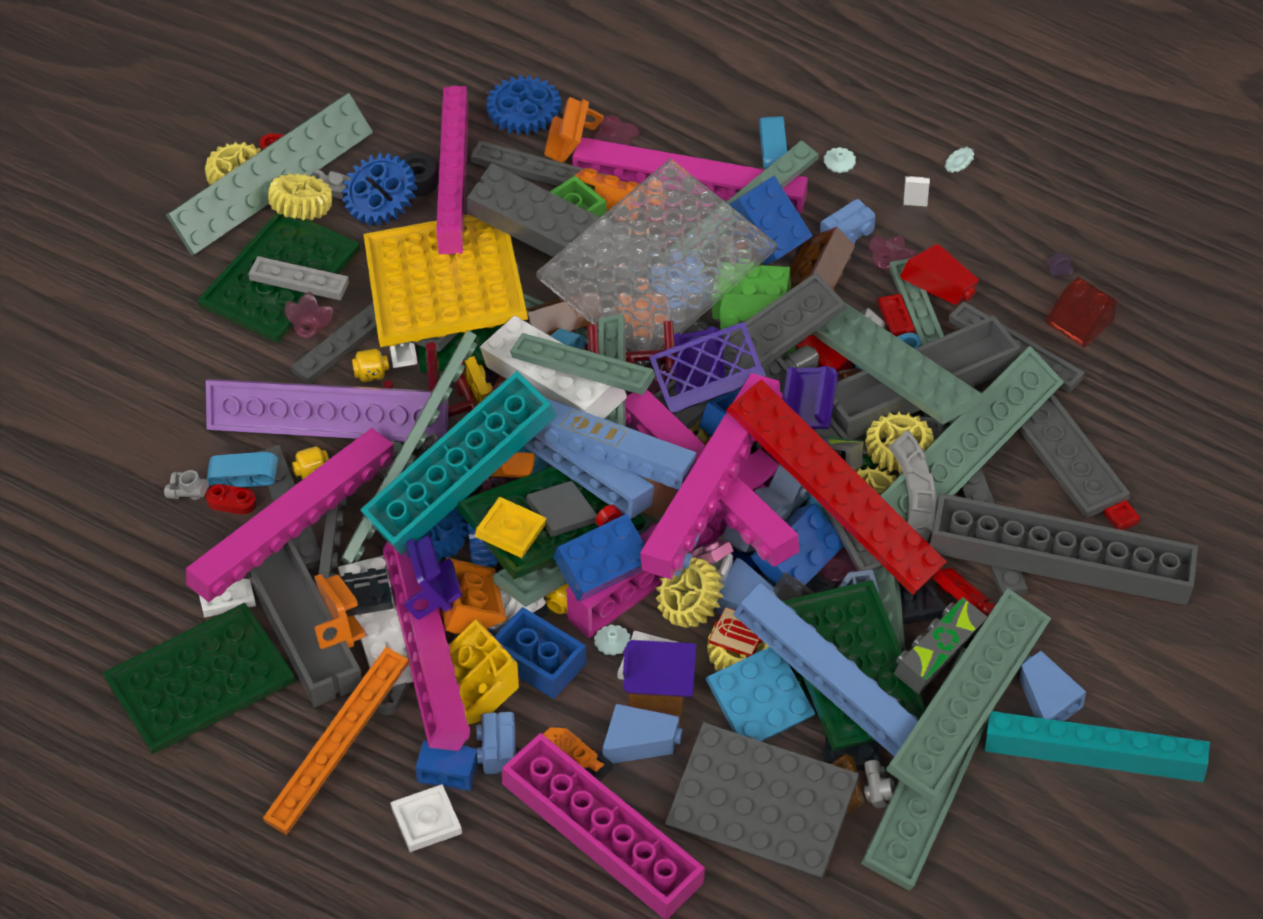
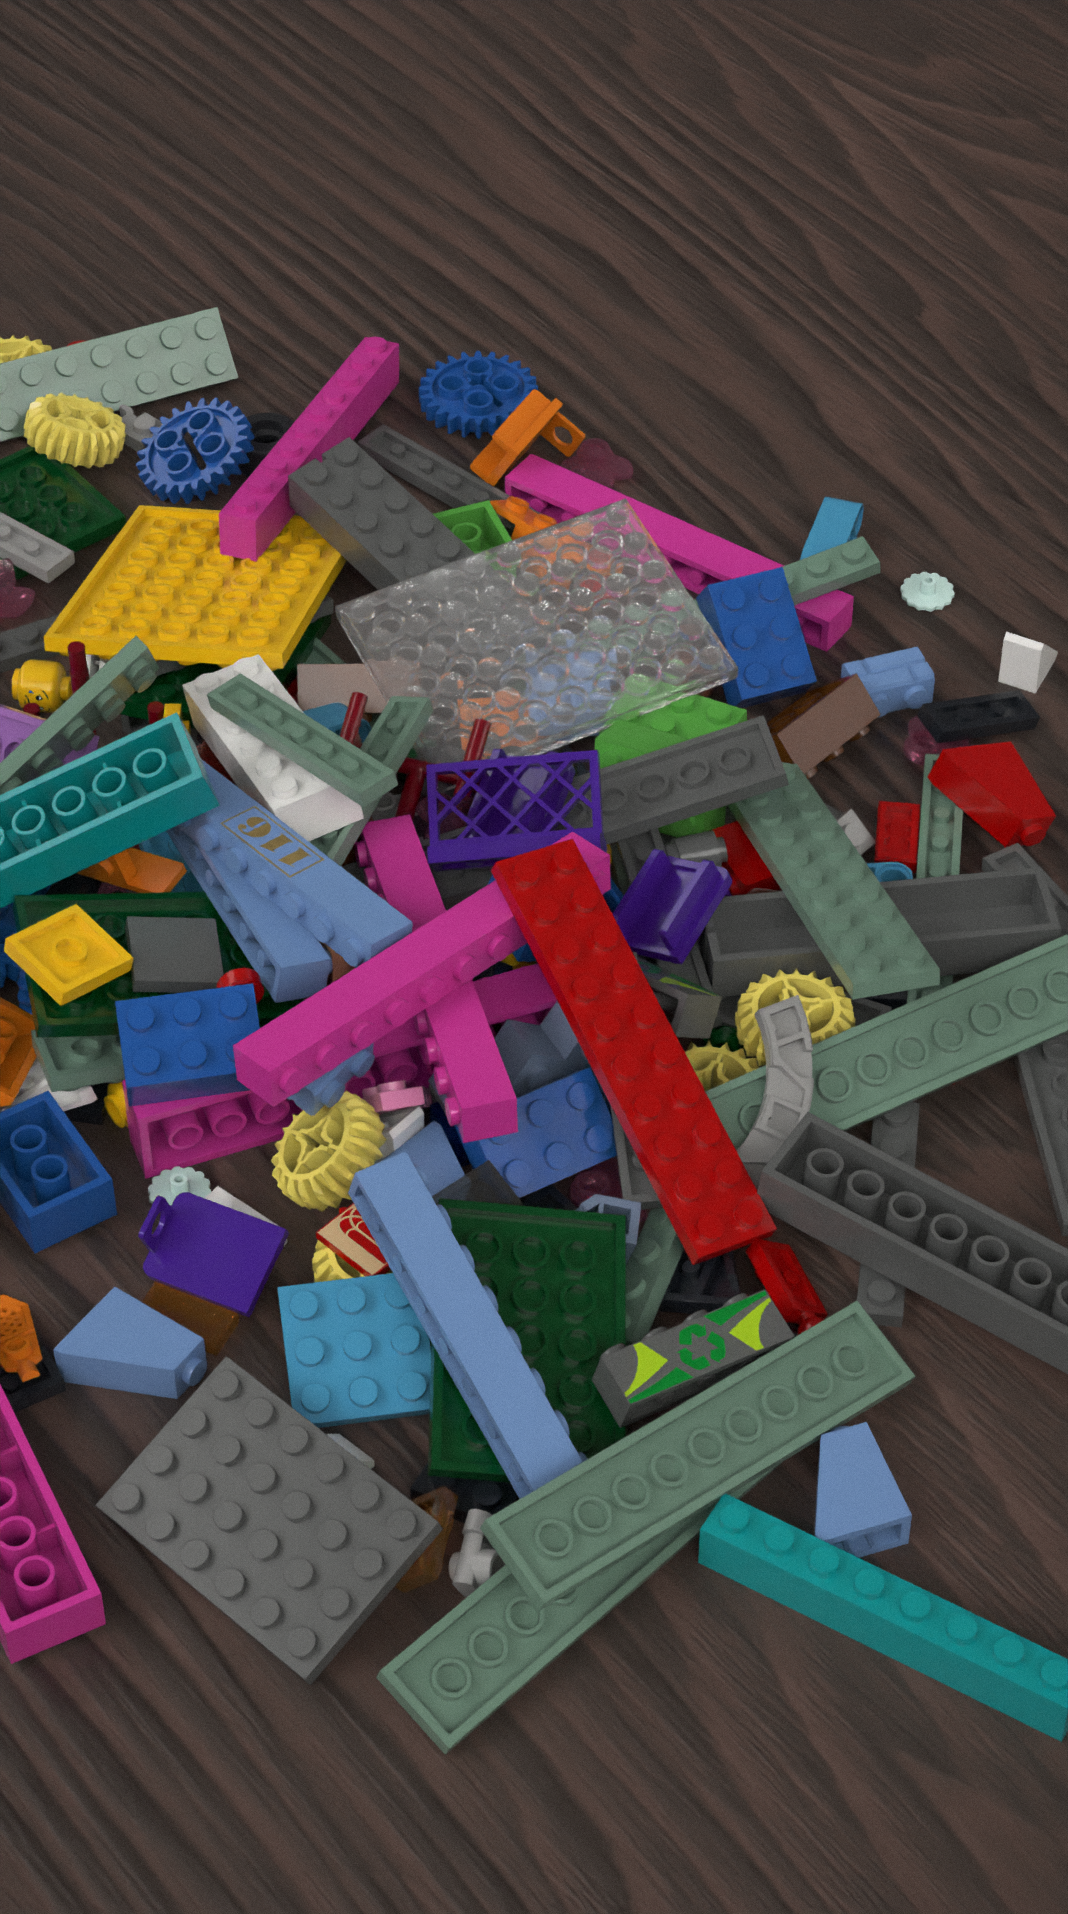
camera: 20 degrees right, 5 degrees down
none -> black plate [917,690,1040,744]

